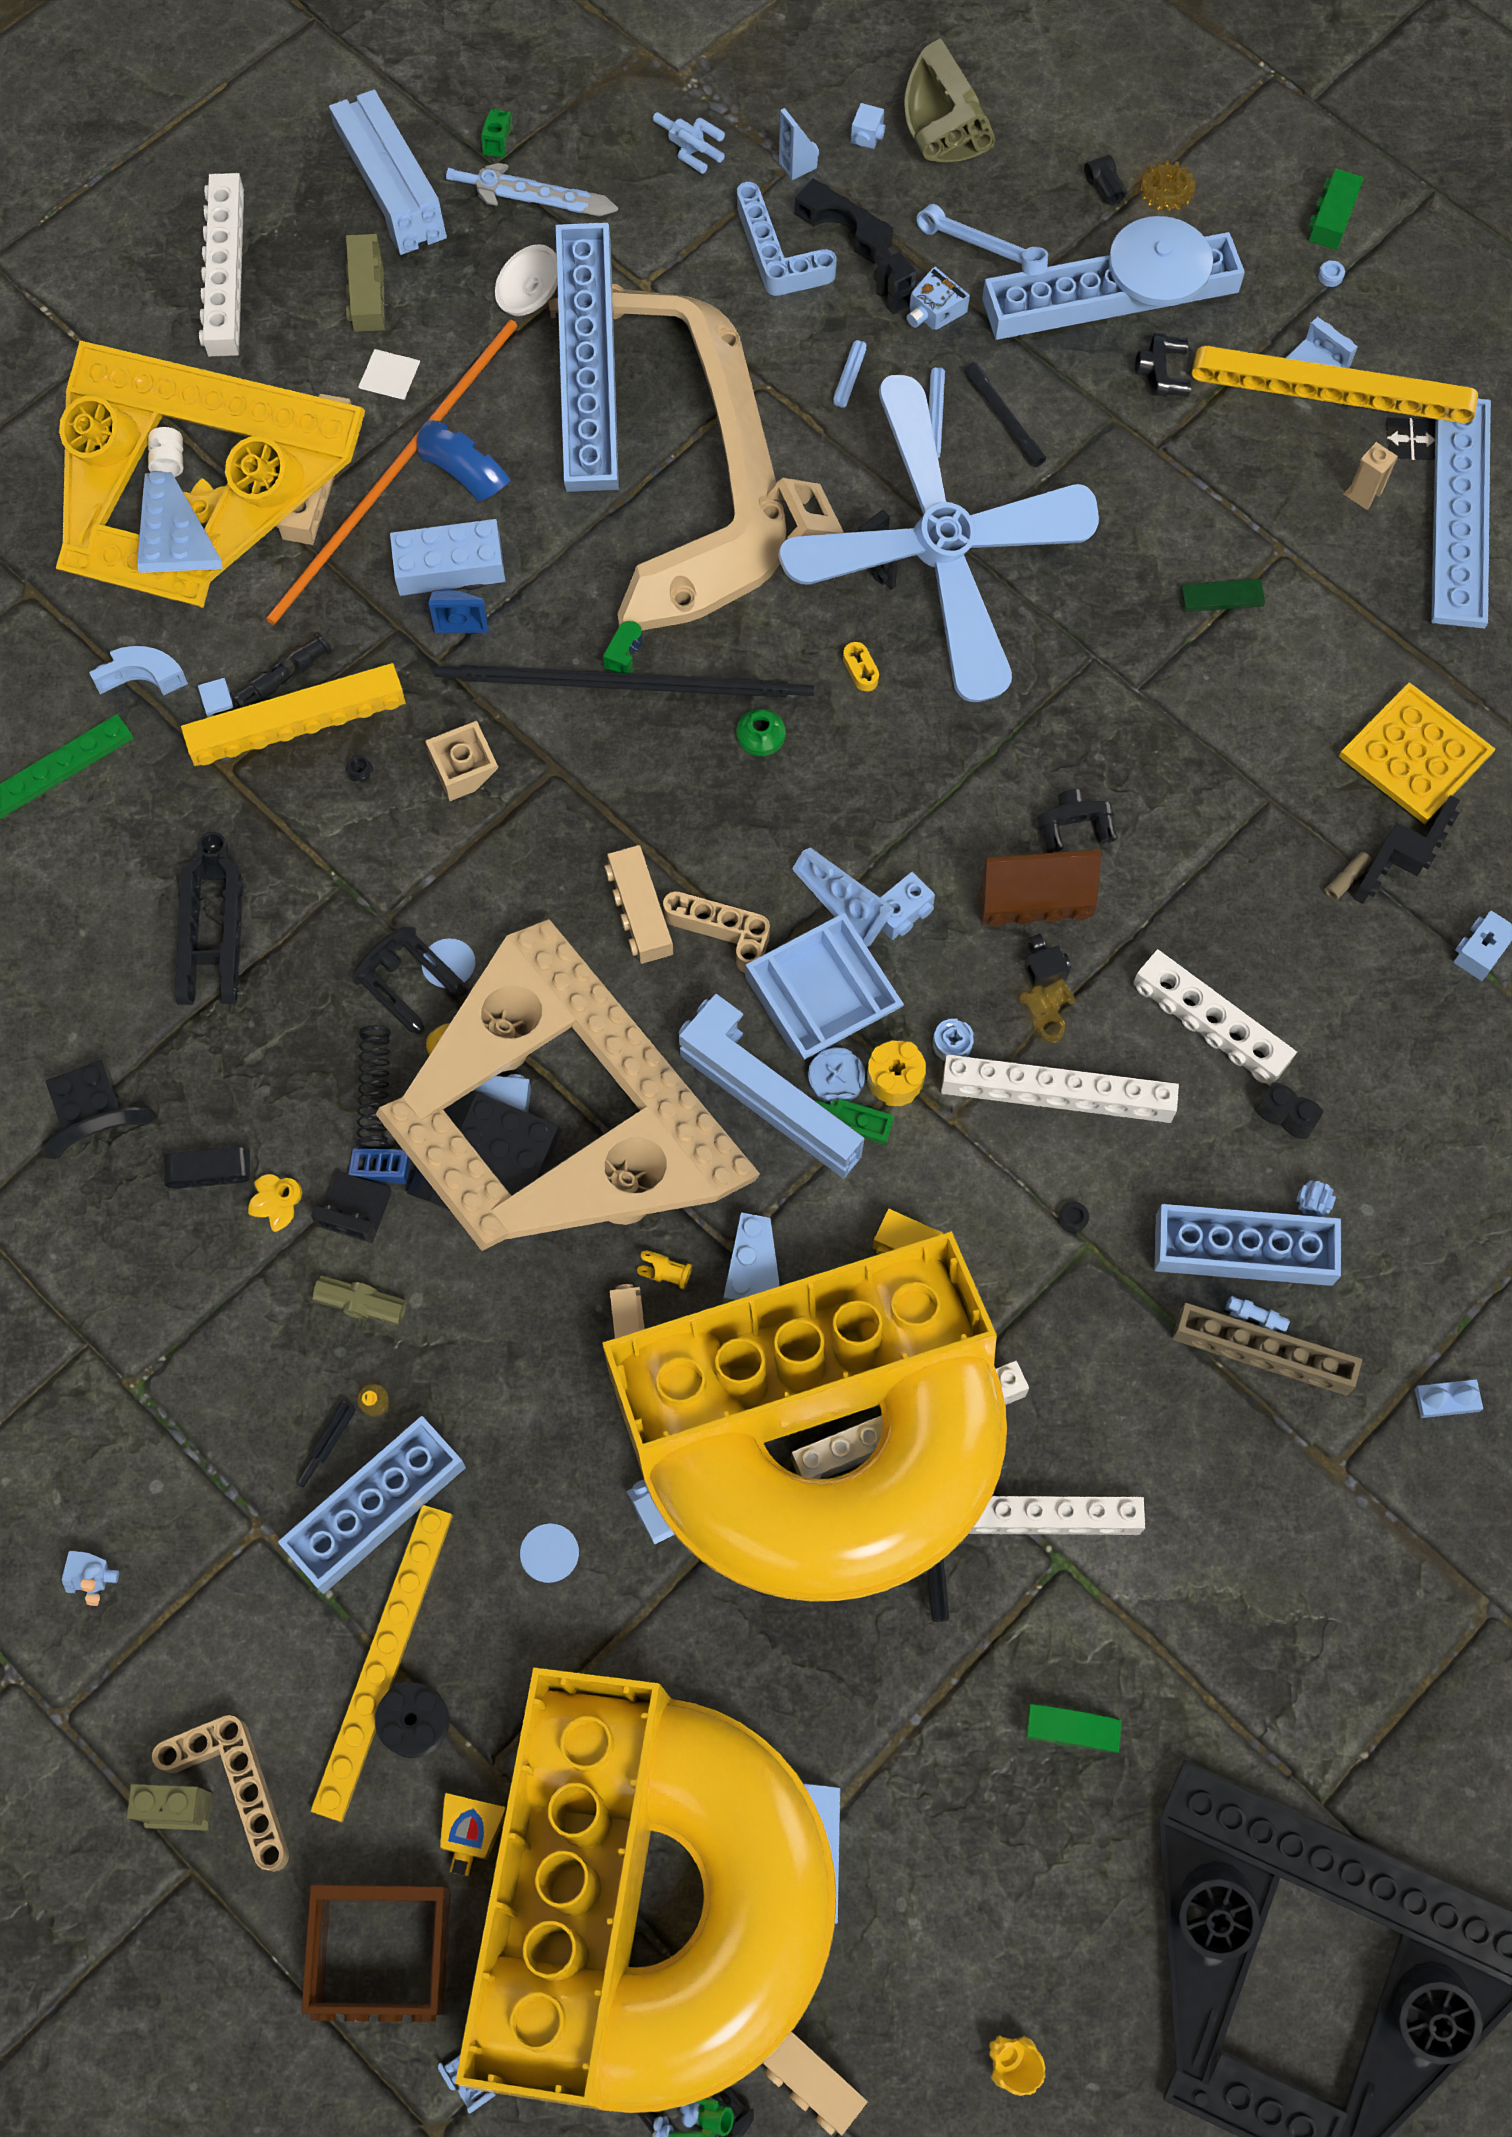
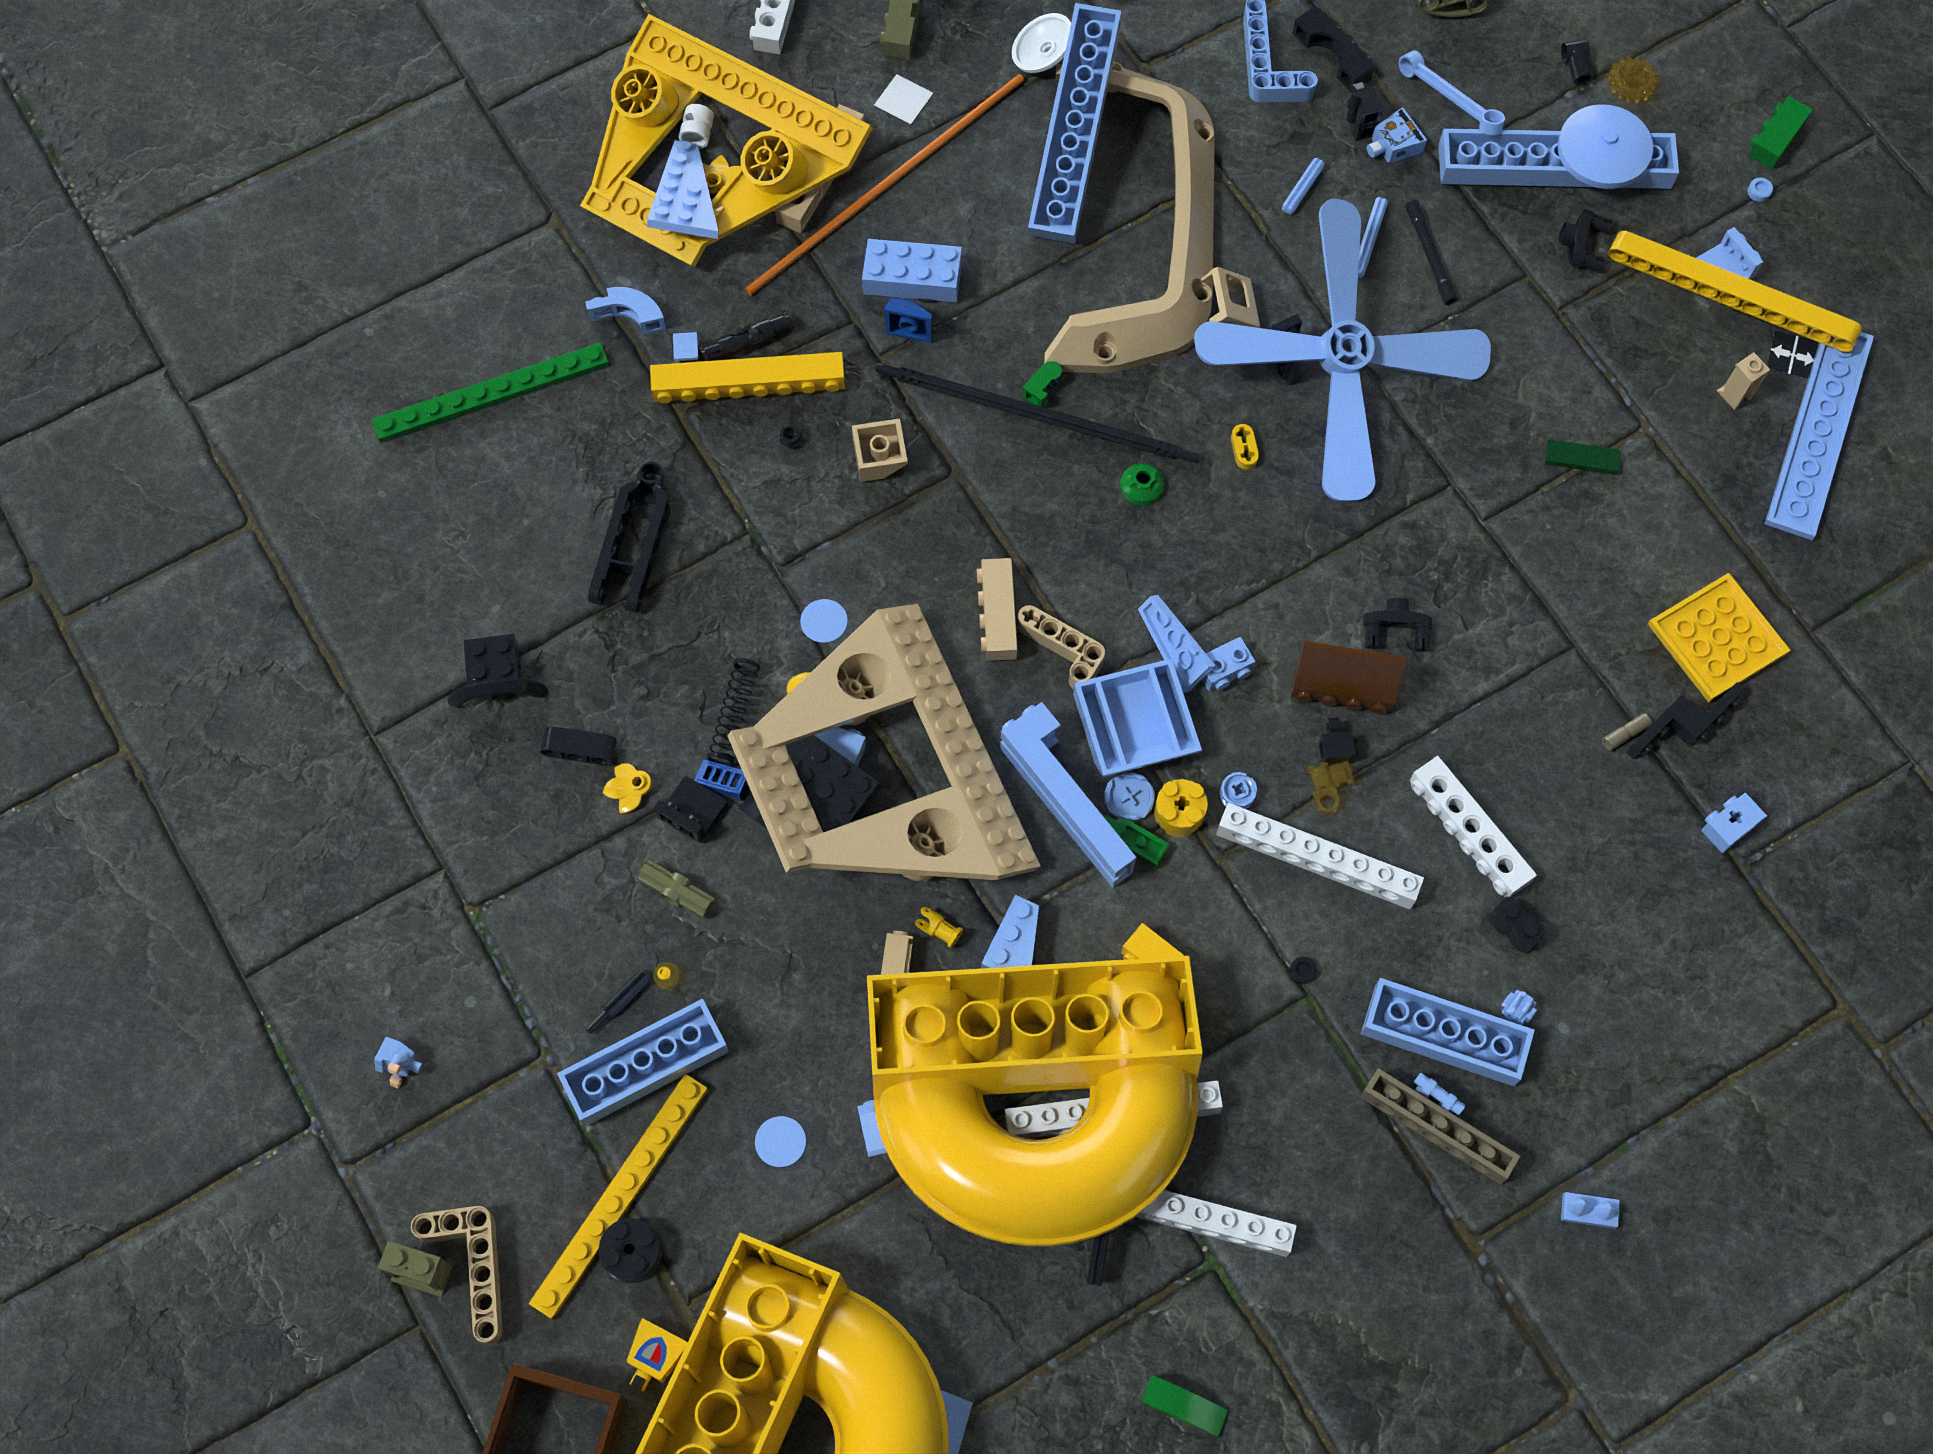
camera: 15 degrees right, 0 degrees up
black piece [354,927,467,1034] -> none
blue brick [417,420,511,501] -> none

